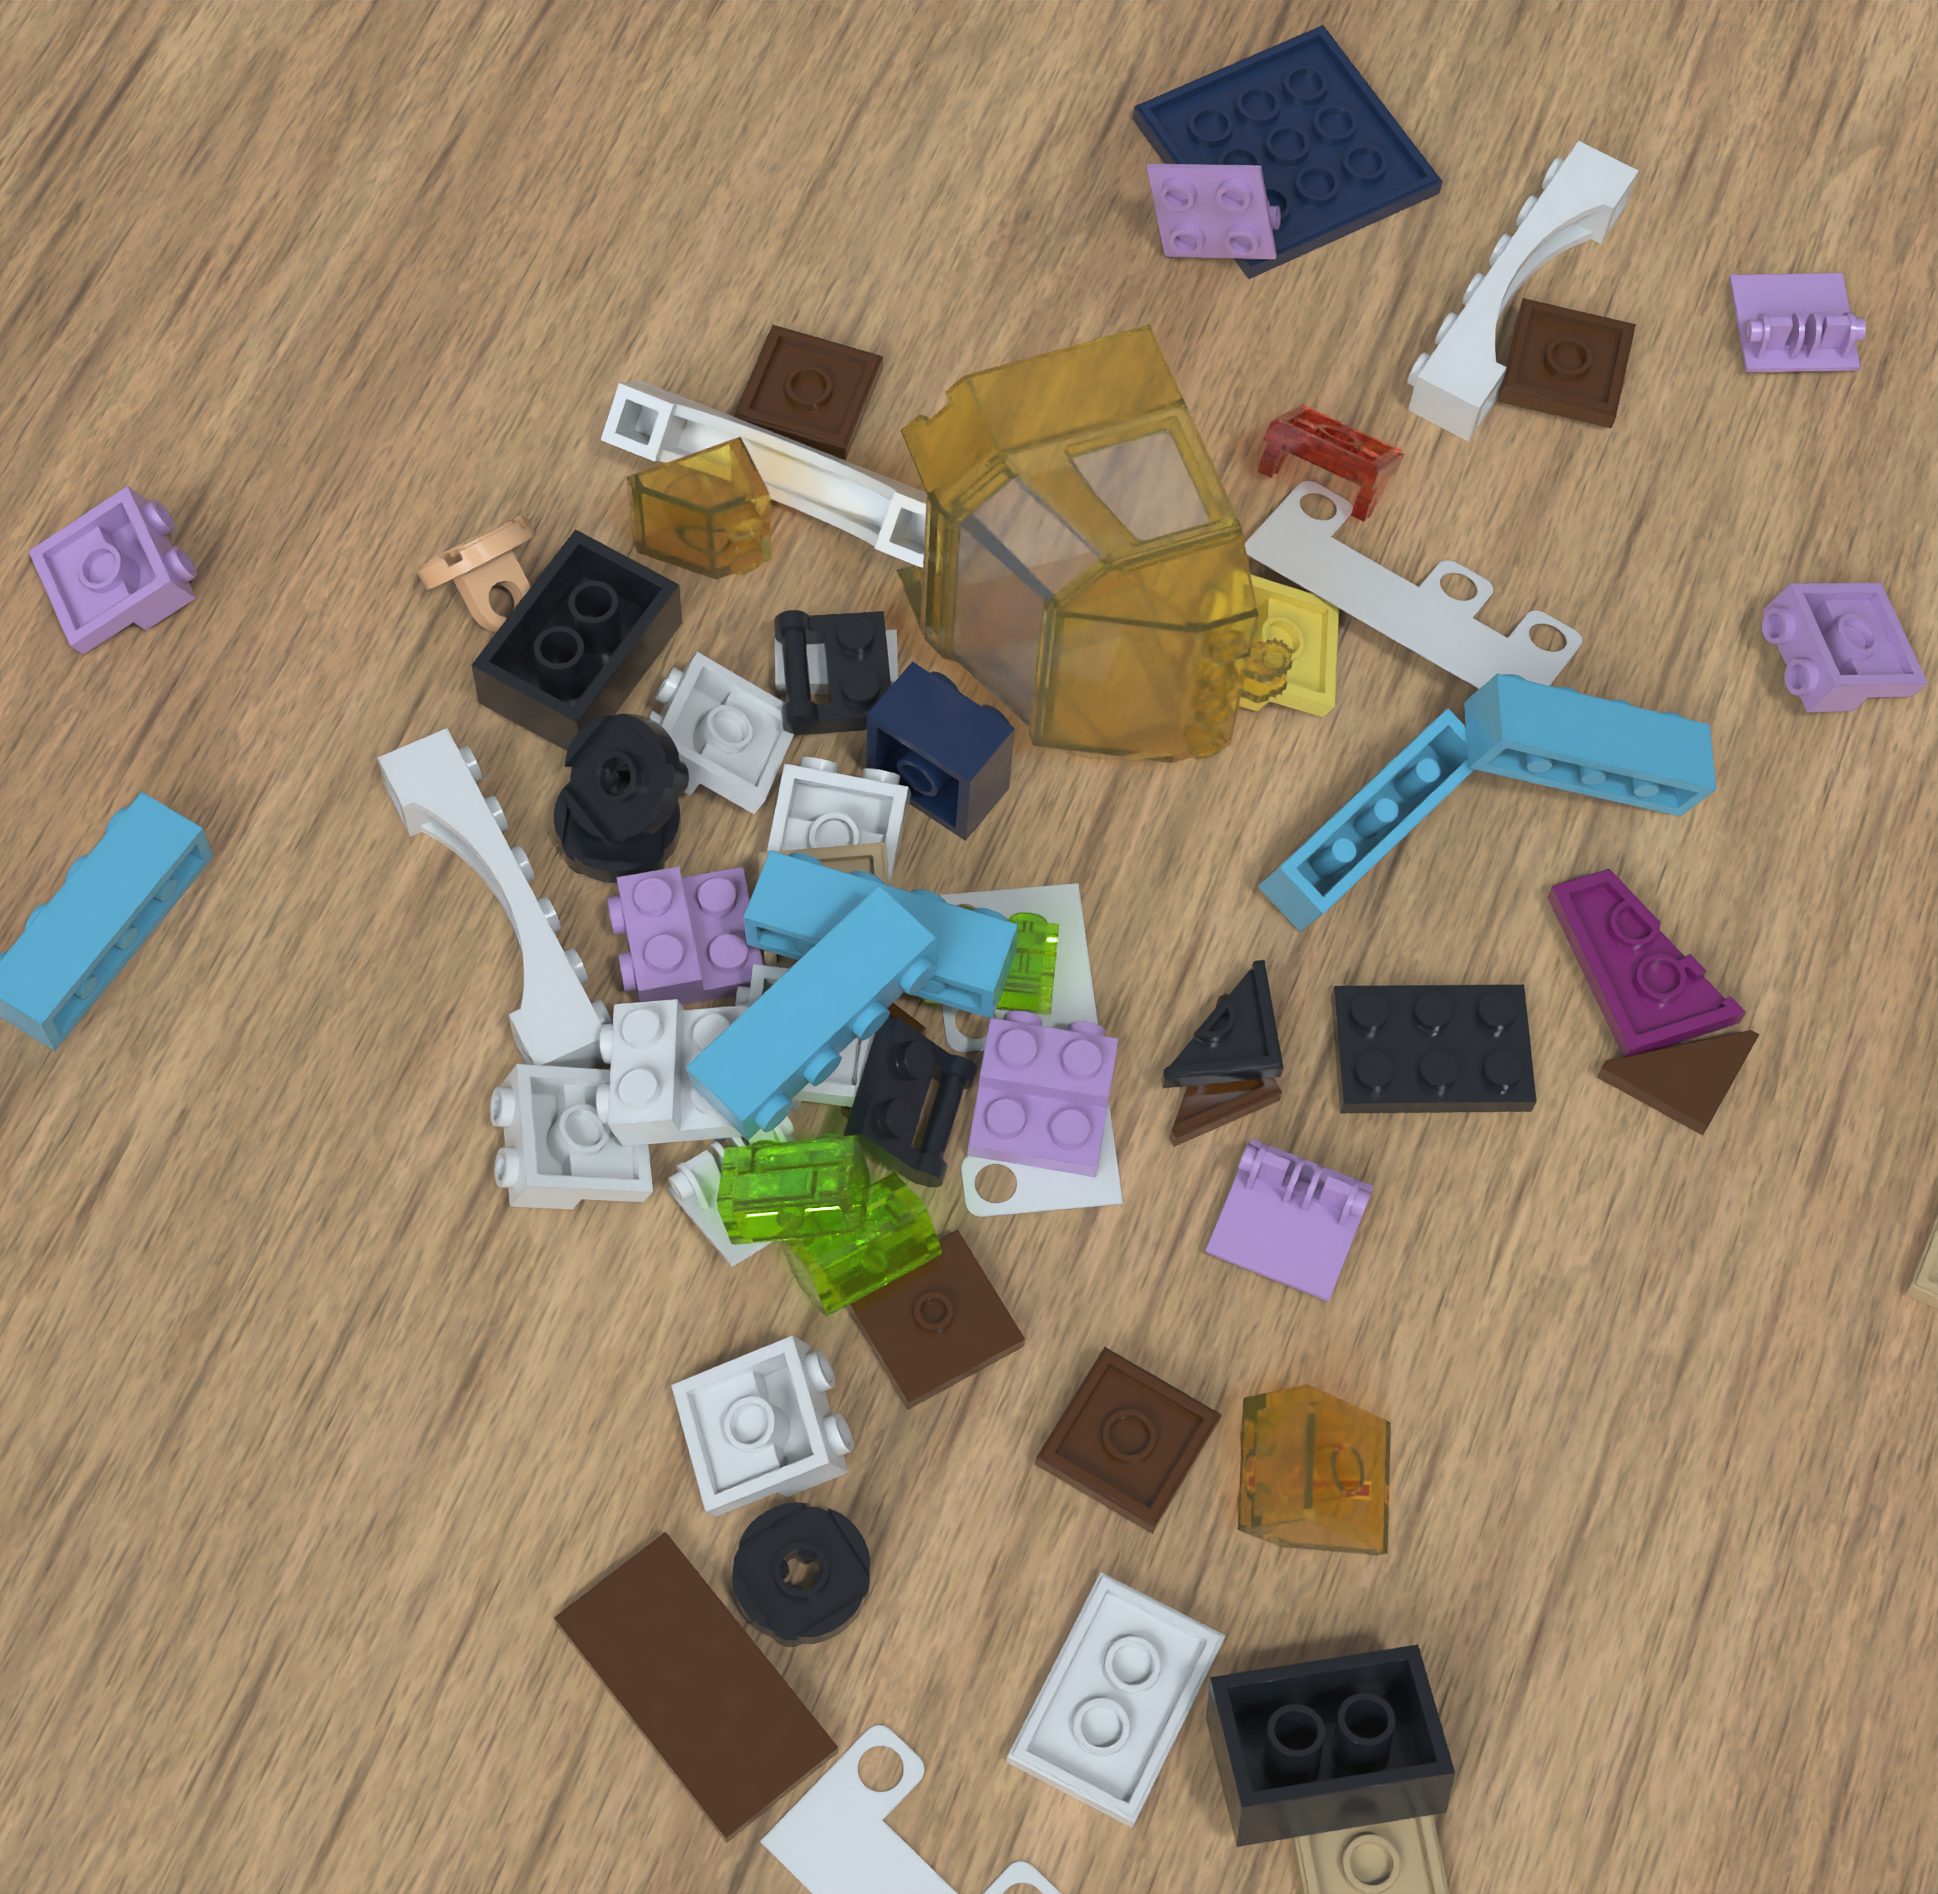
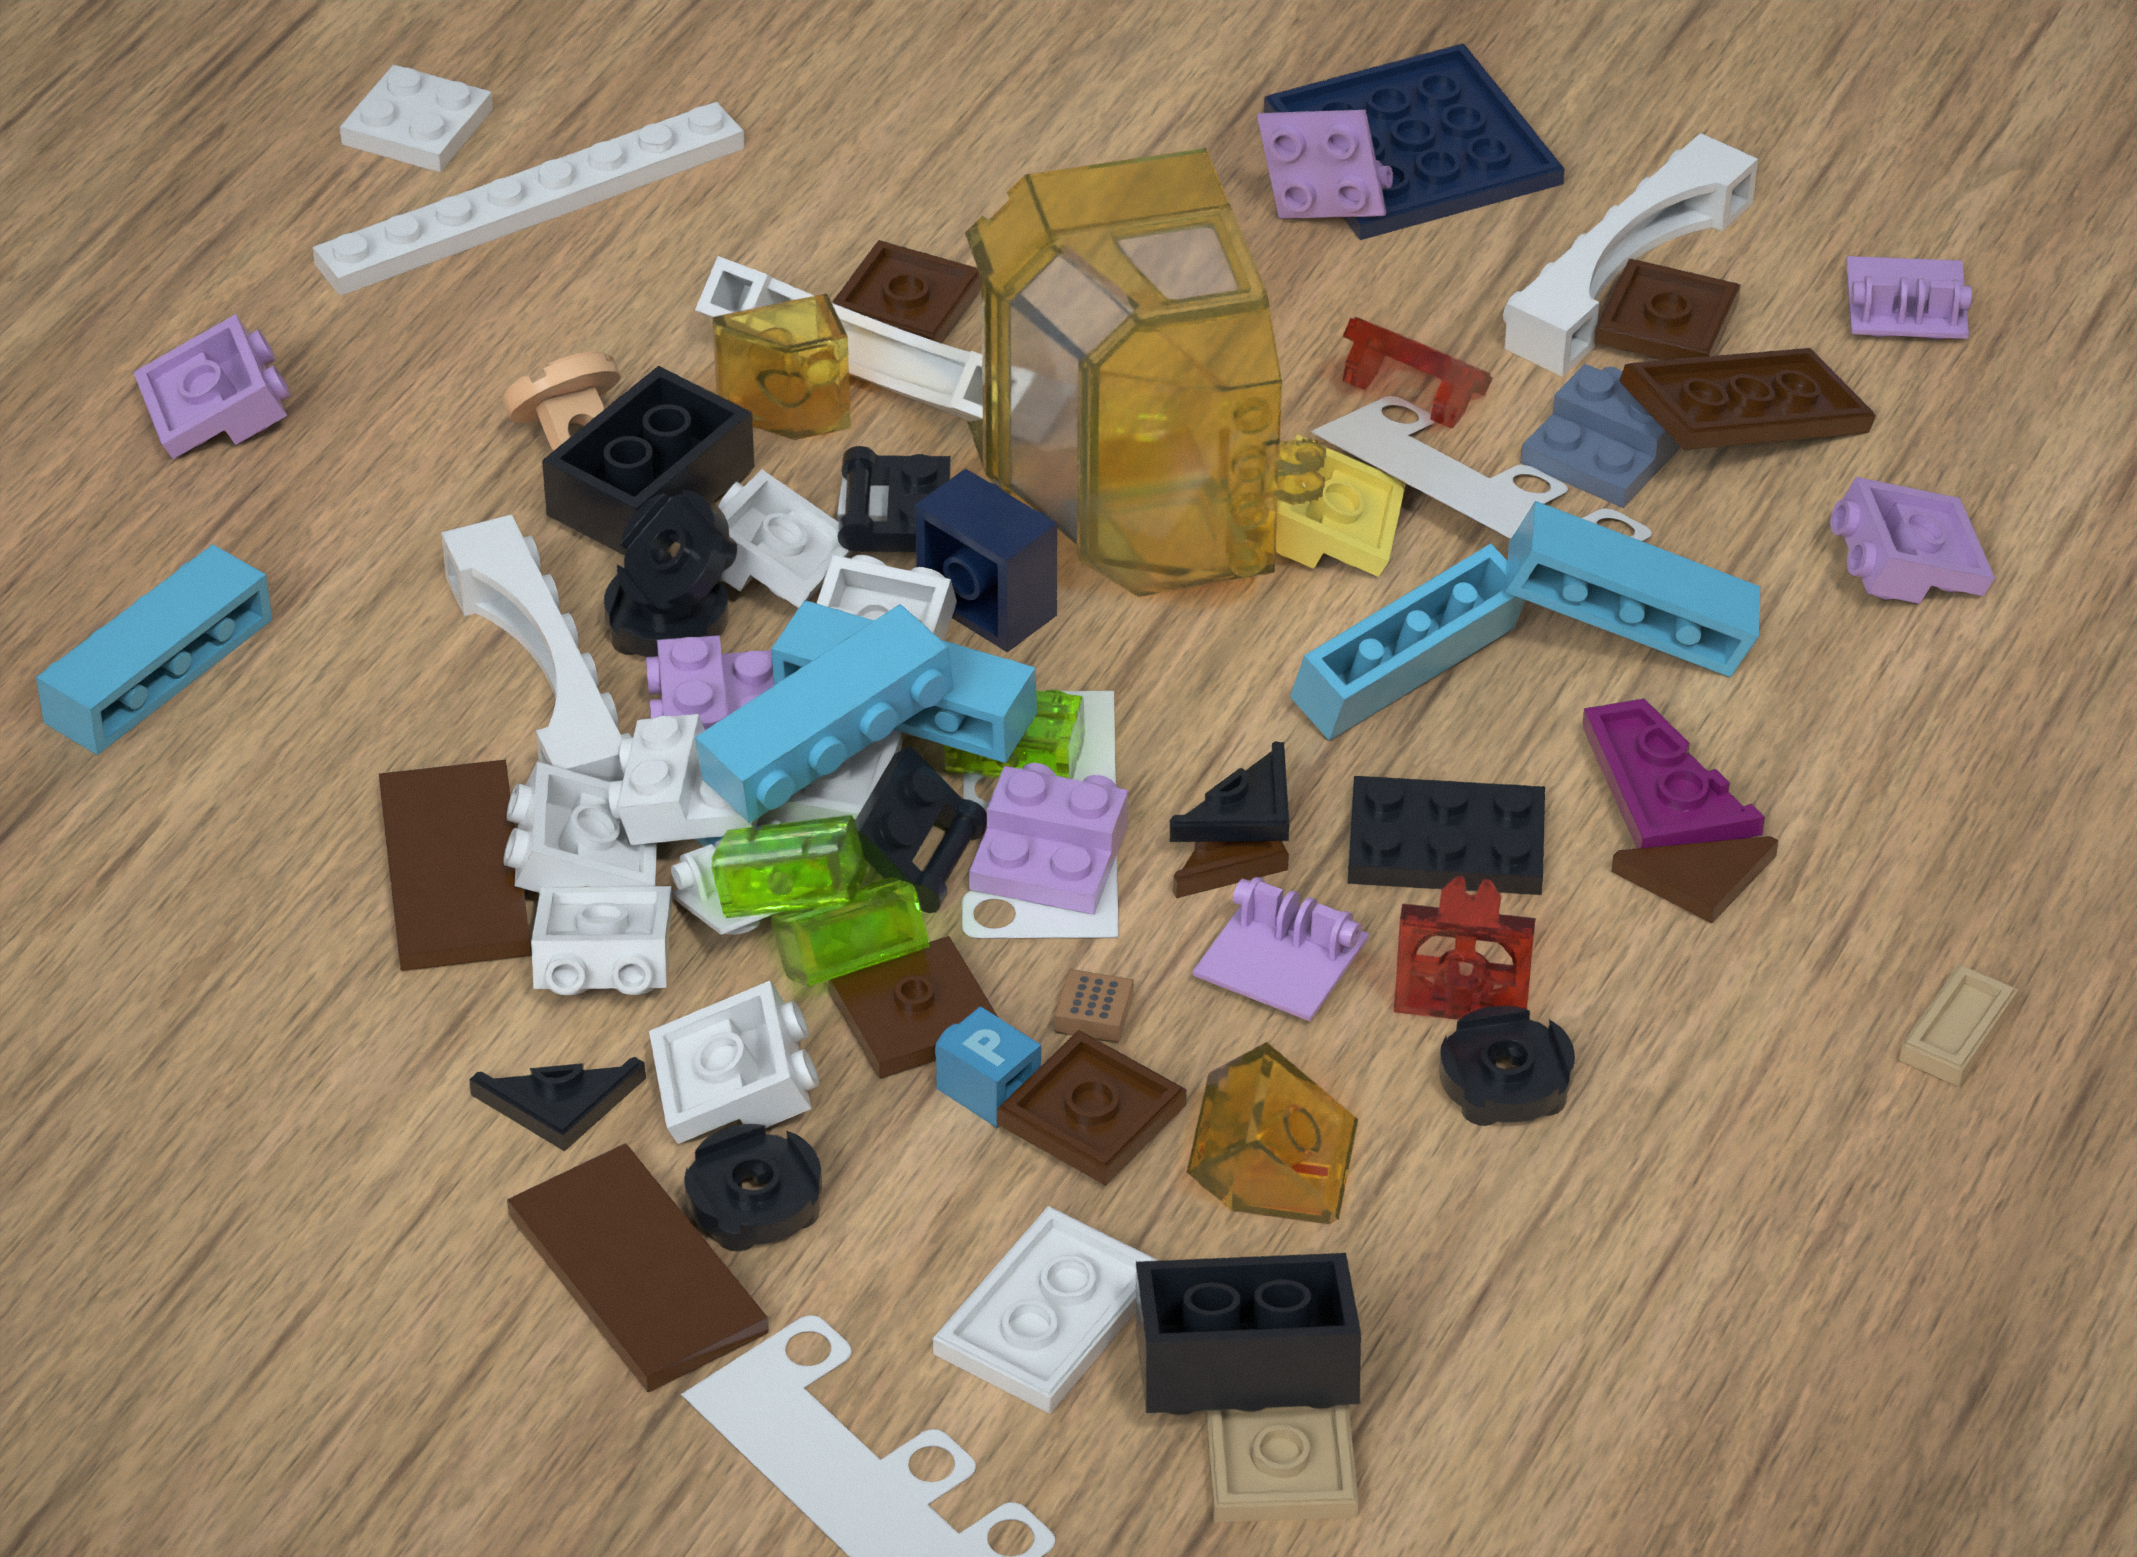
camera: 10 degrees right, 20 degrees down
none -> white plate [312,102,745,296]
none -> white plate [340,64,493,173]
none -> reddish brown tile [379,759,532,971]
none -> black tile [469,1057,646,1152]
none -> white plate [532,886,672,995]
none -> dark azure brick [935,1006,1041,1128]
none -> medium nougat tile [1054,969,1134,1042]
none -> clear red piece [1394,876,1536,1020]
none -> black plate [1439,1006,1575,1126]
none -> sand blue plate [1521,364,1680,508]
none -> reddish brown tile [1619,348,1876,450]

